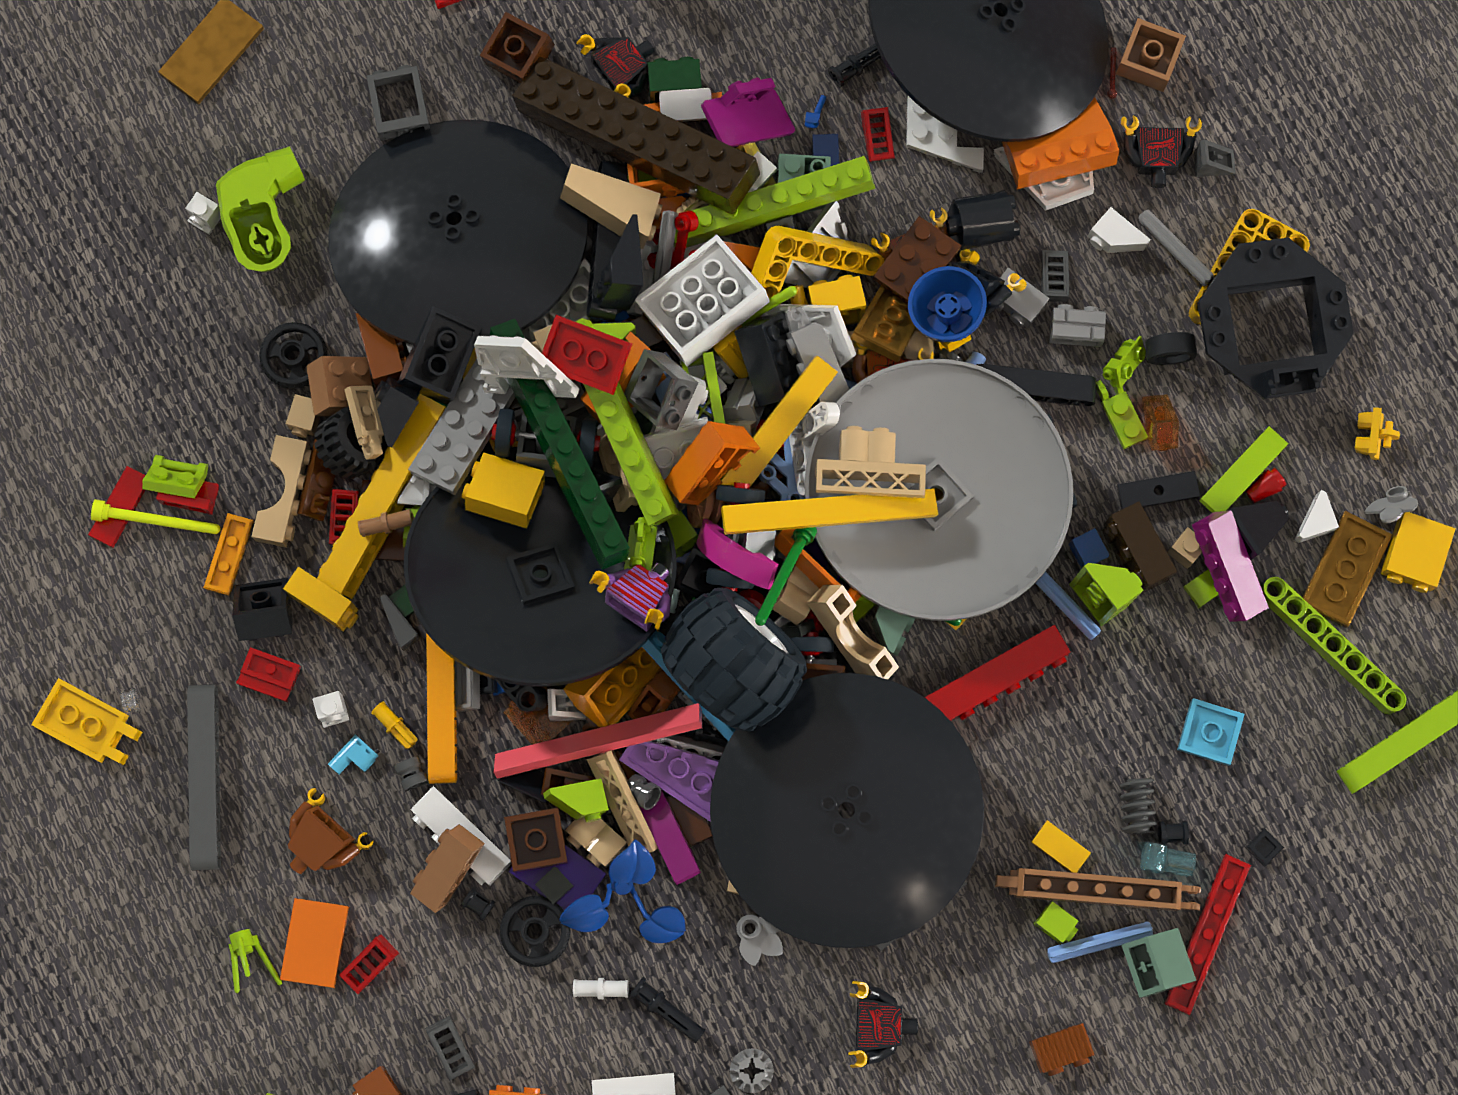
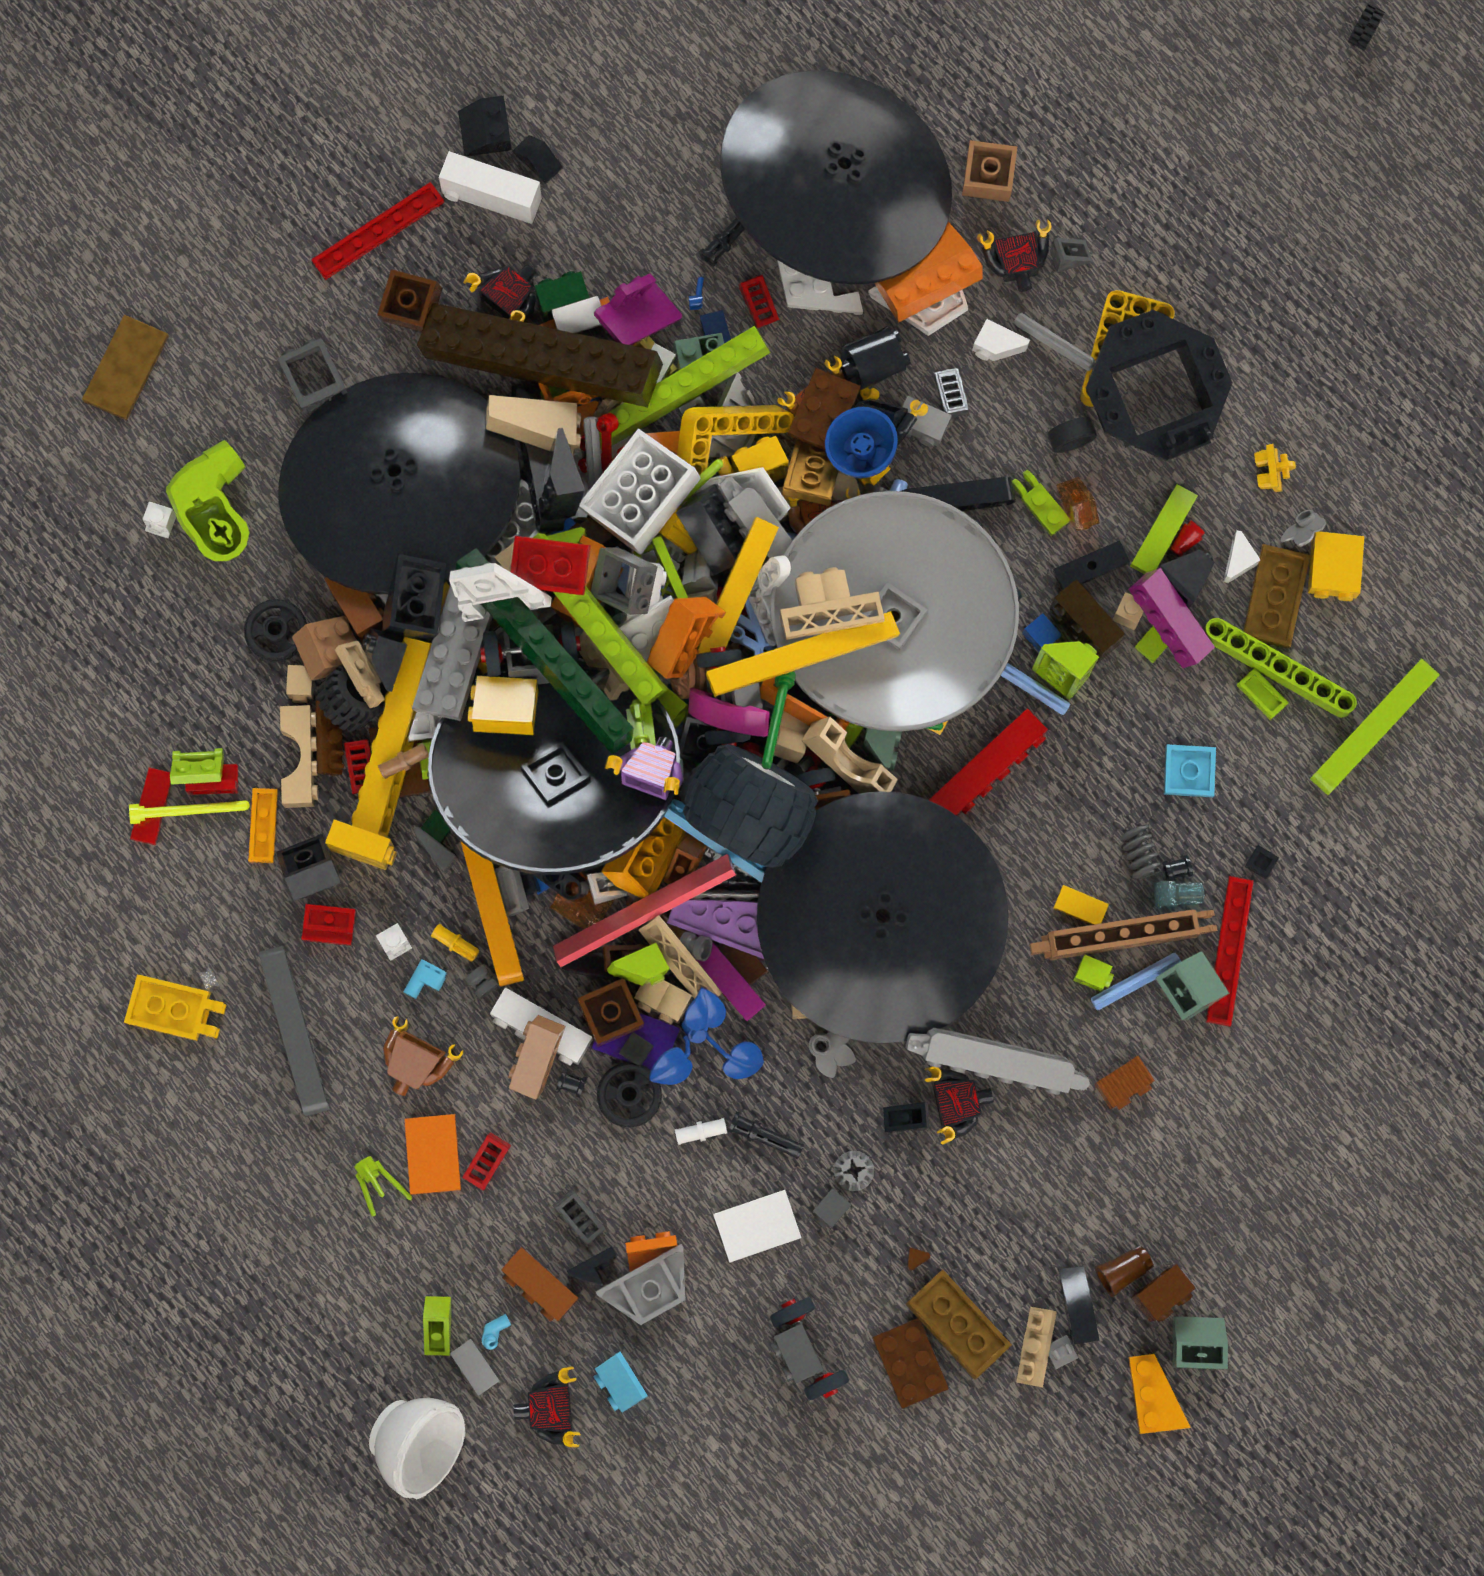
camera: 15 degrees left, 0 degrees up
light grey brick [1049,304,1106,347] -> none
lime hinge [1102,335,1146,389] -> none
clear red hinge [1107,47,1117,99] -> none
none -> black slope [883,1102,930,1133]
none -> light grey hinge [906,1028,1090,1095]
none -> lime tile [1236,668,1289,720]

